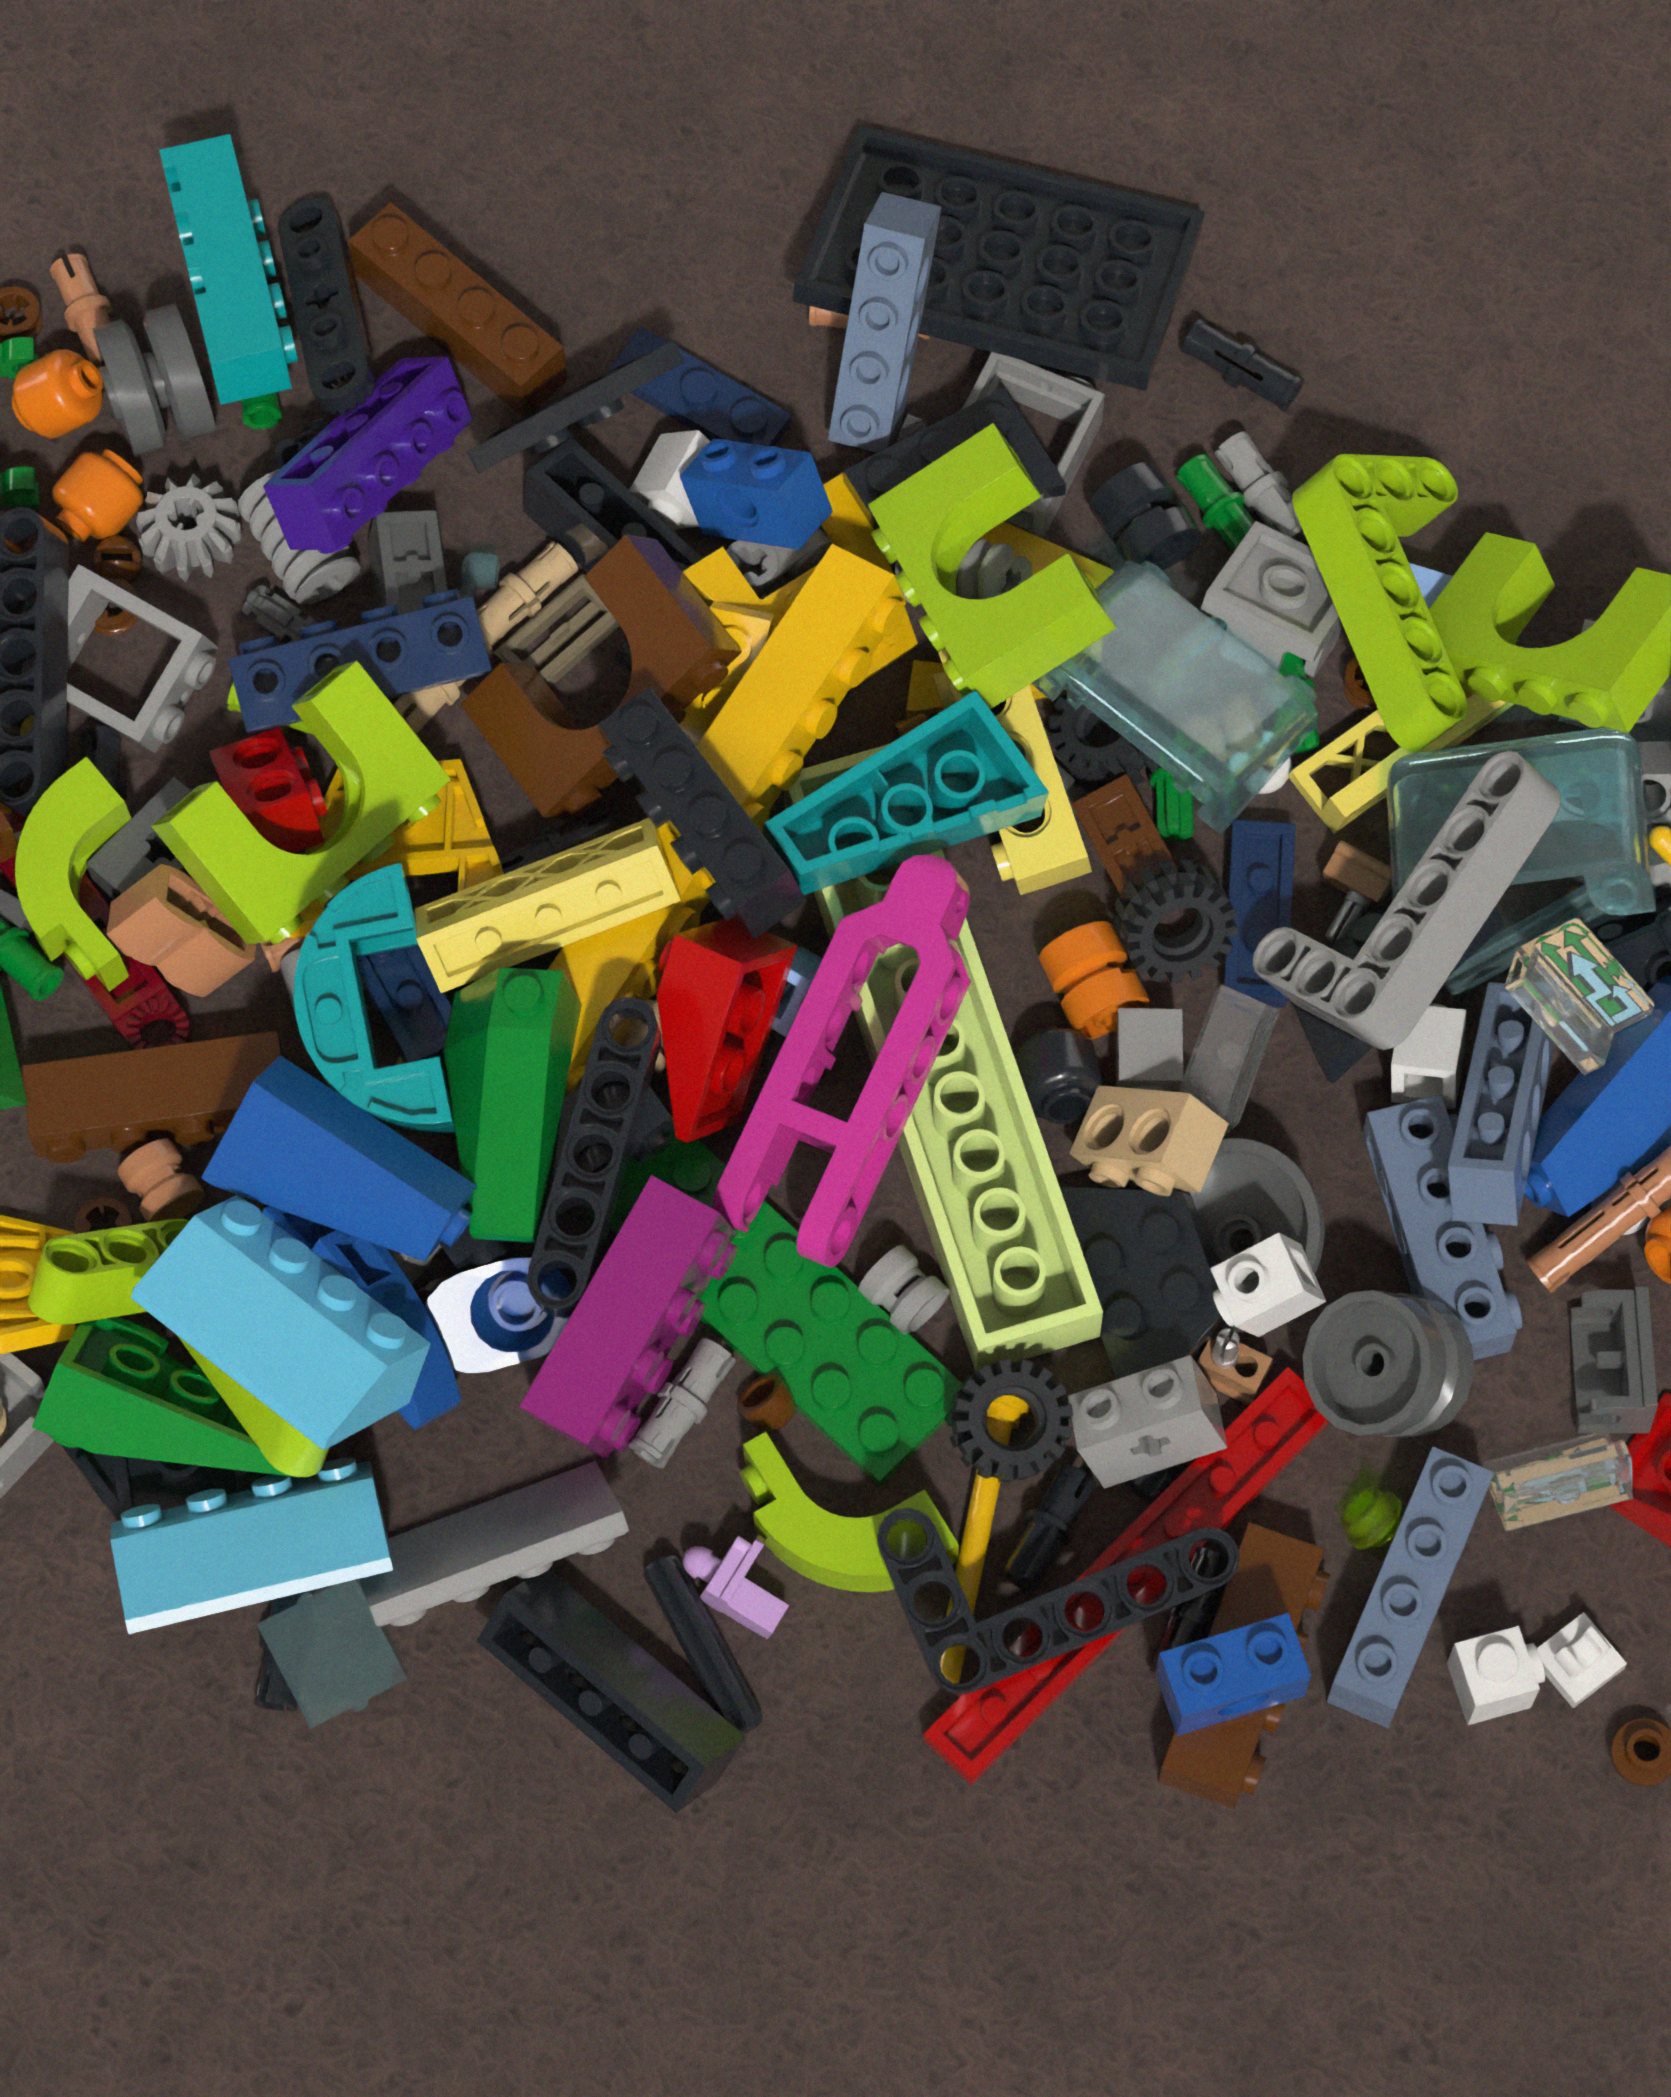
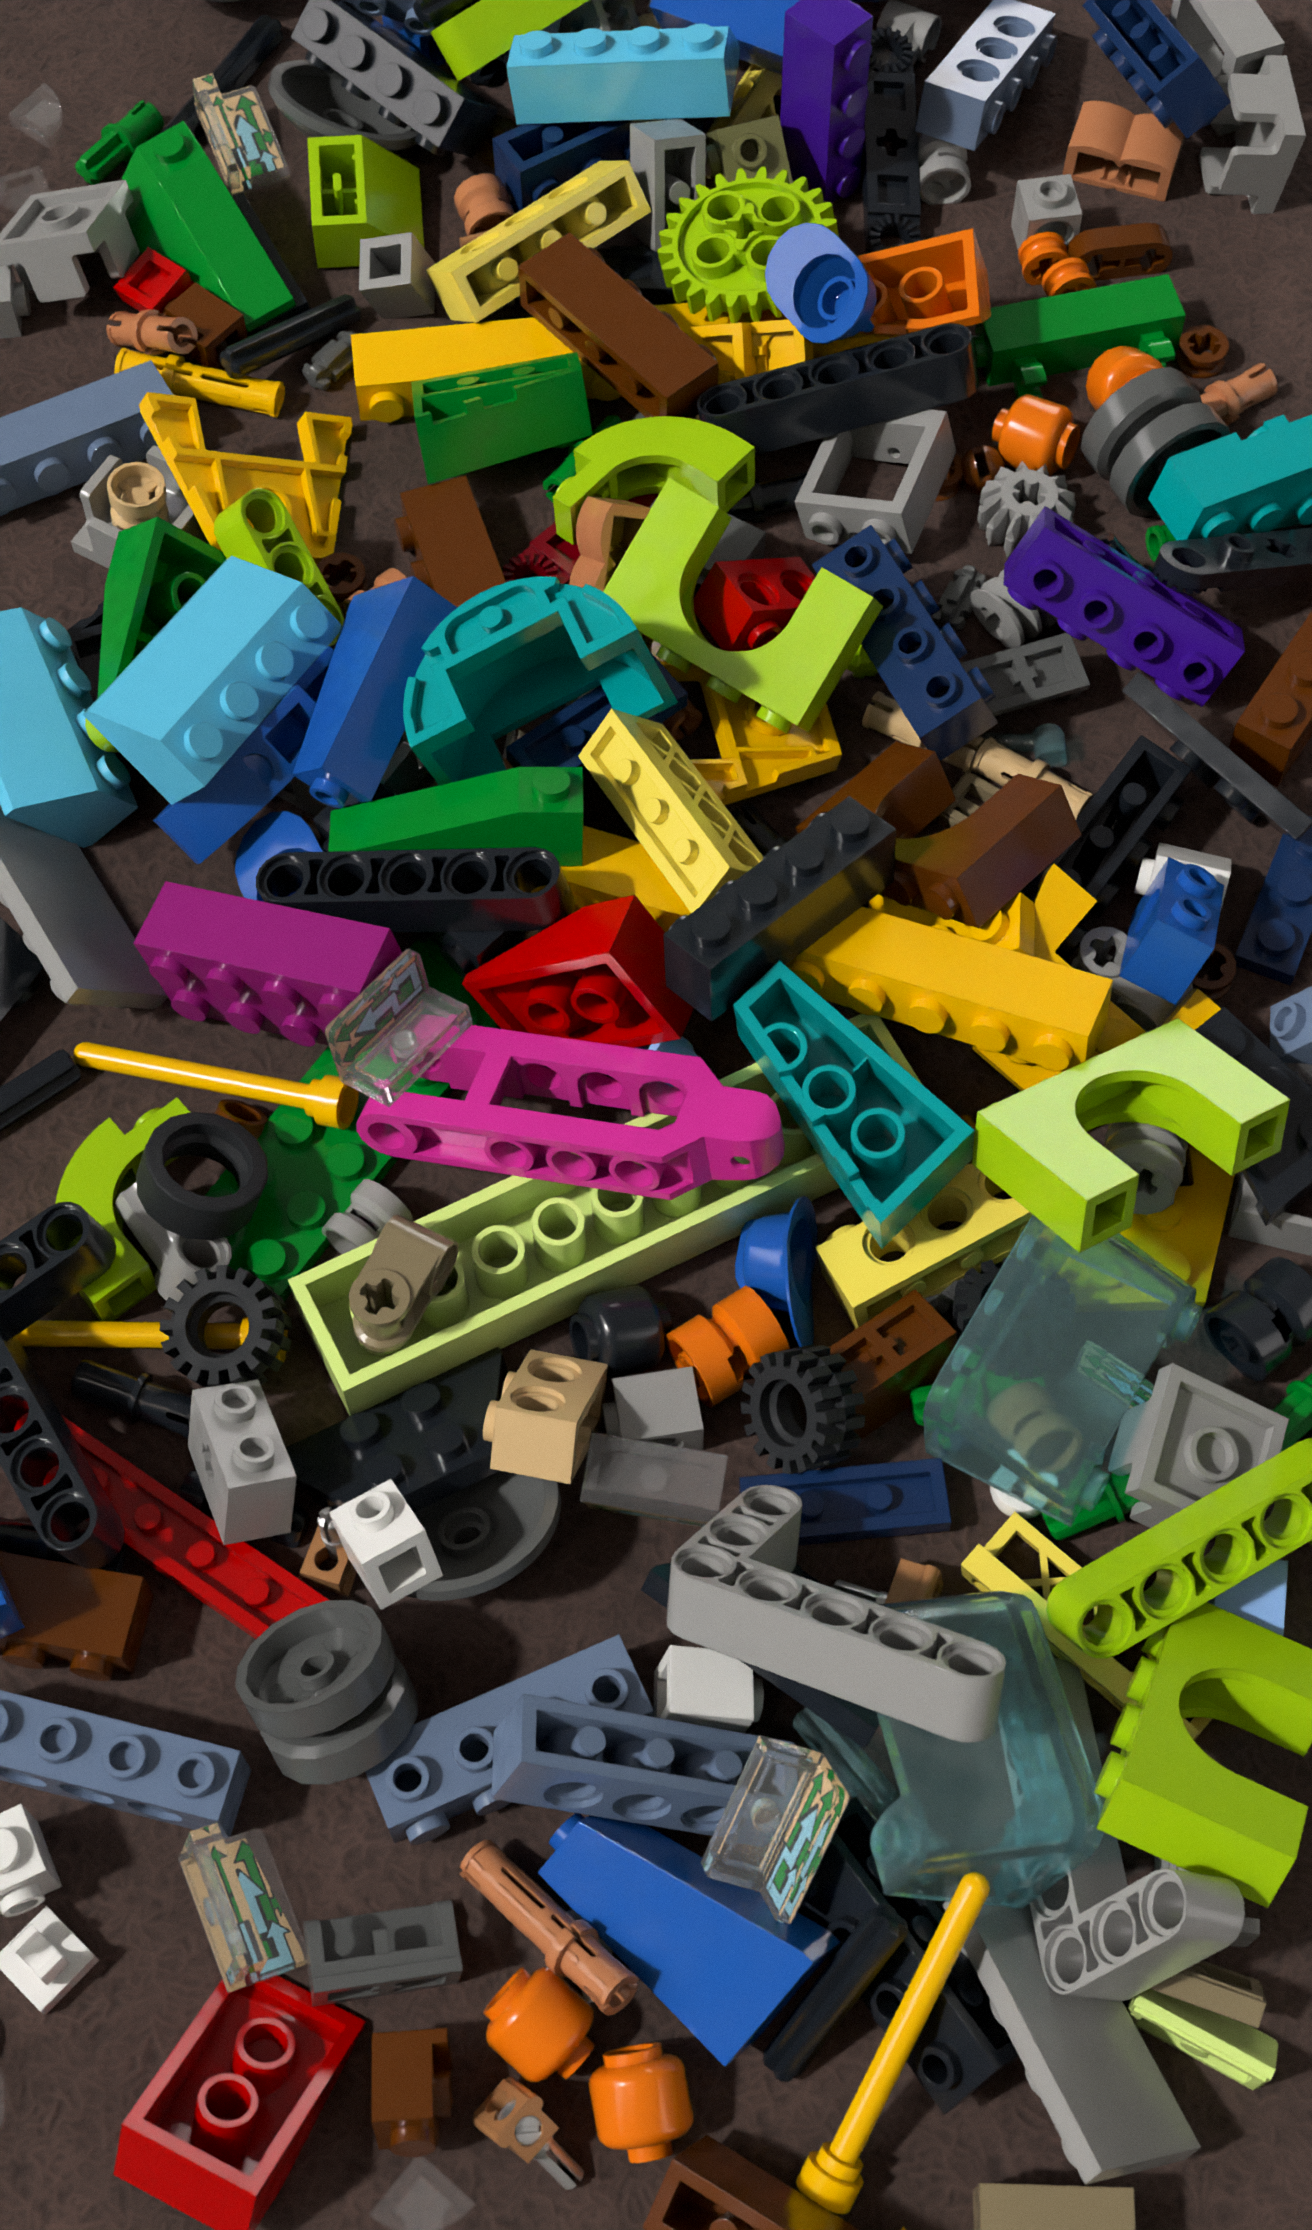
camera: 80 degrees right, 5 degrees down
light grey pin [629,1338,736,1469] -> none
lavender piece [682,1534,789,1639] -> none
clear neon green plate [1340,1486,1402,1550] -> none
none -> yellow piece [73,1042,359,1130]
none -> light grey piece [114,1182,232,1302]
none -> black tyre [136,1112,268,1241]
none -> clear panel [325,948,473,1107]
none -> dark tan piece [349,1214,459,1353]
none -> blue piece [735,1196,817,1347]

